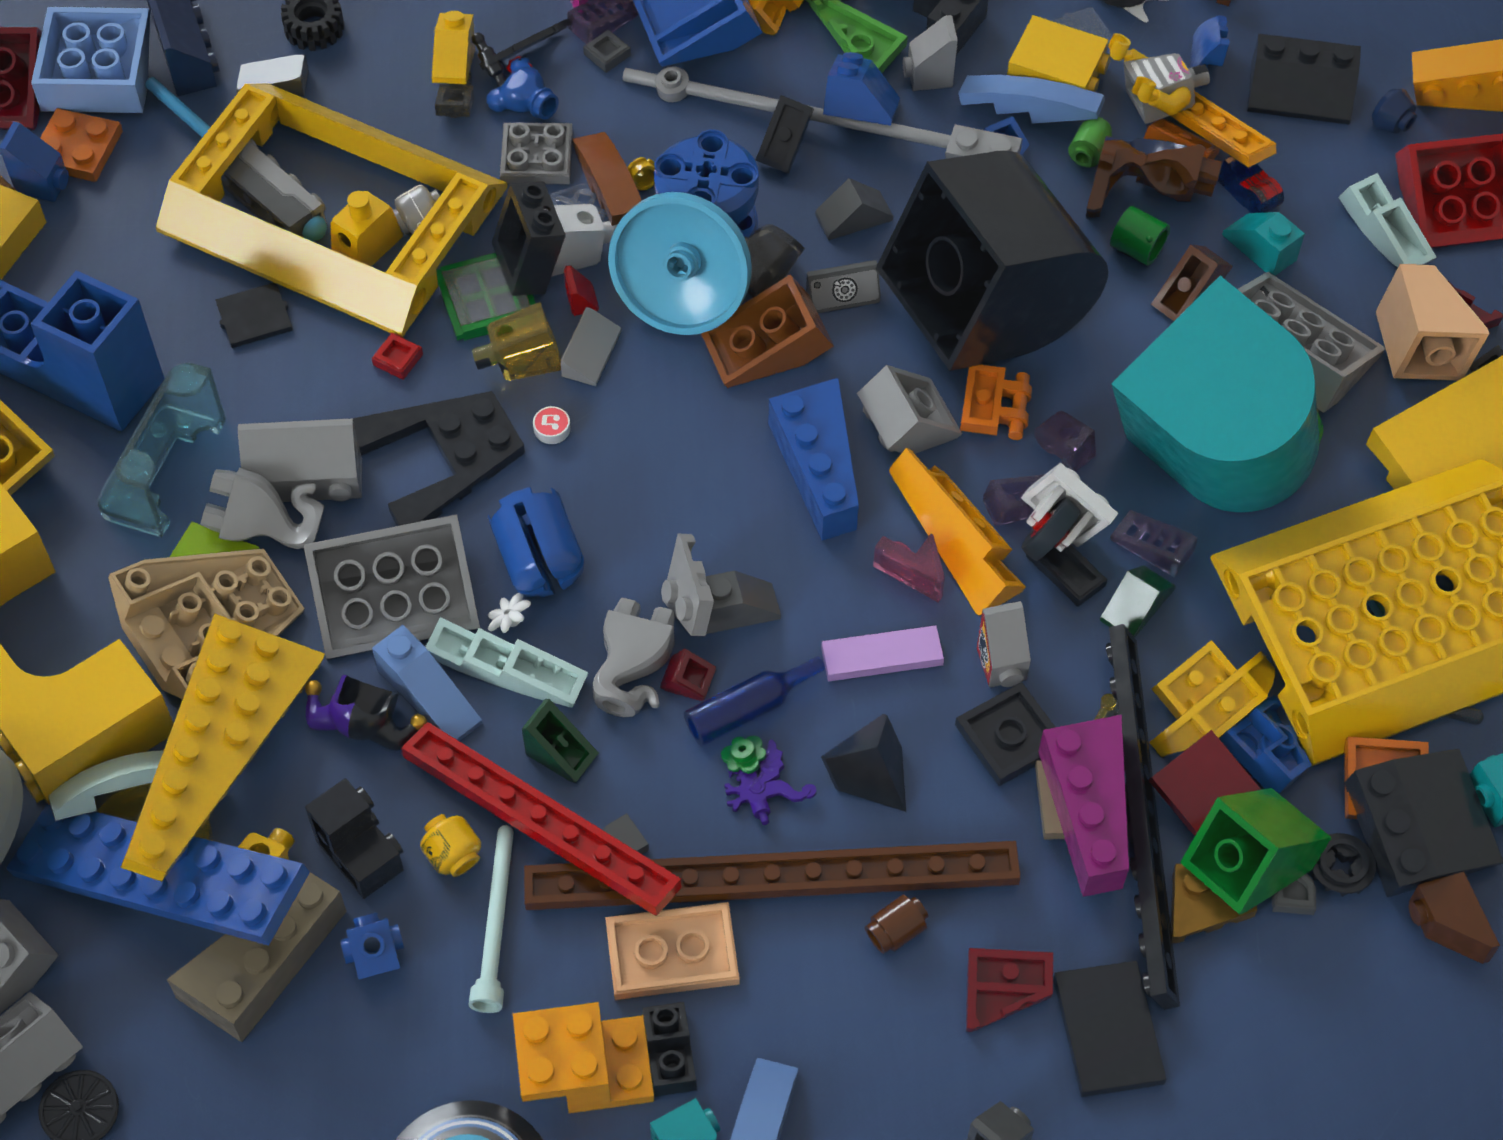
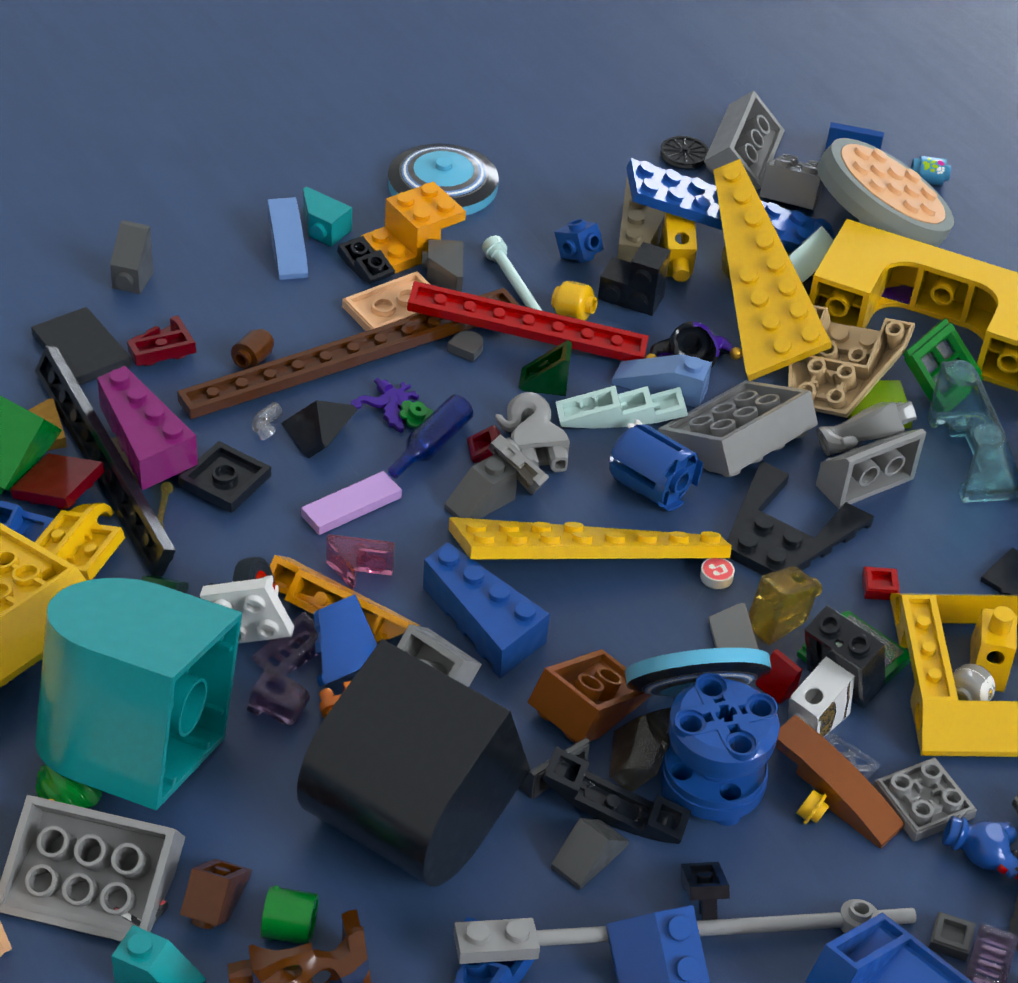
camera: 150 degrees right, 15 degrees down
light grey slope [976,601,1031,688] -> none
none -> clear arm [252,402,283,440]
none -> blue slope [314,594,378,687]
none -> dark grey slope [422,239,463,292]
none -> yellow wing [448,517,732,559]
none -> black slope [543,746,691,844]
none -> green piece [903,318,983,414]

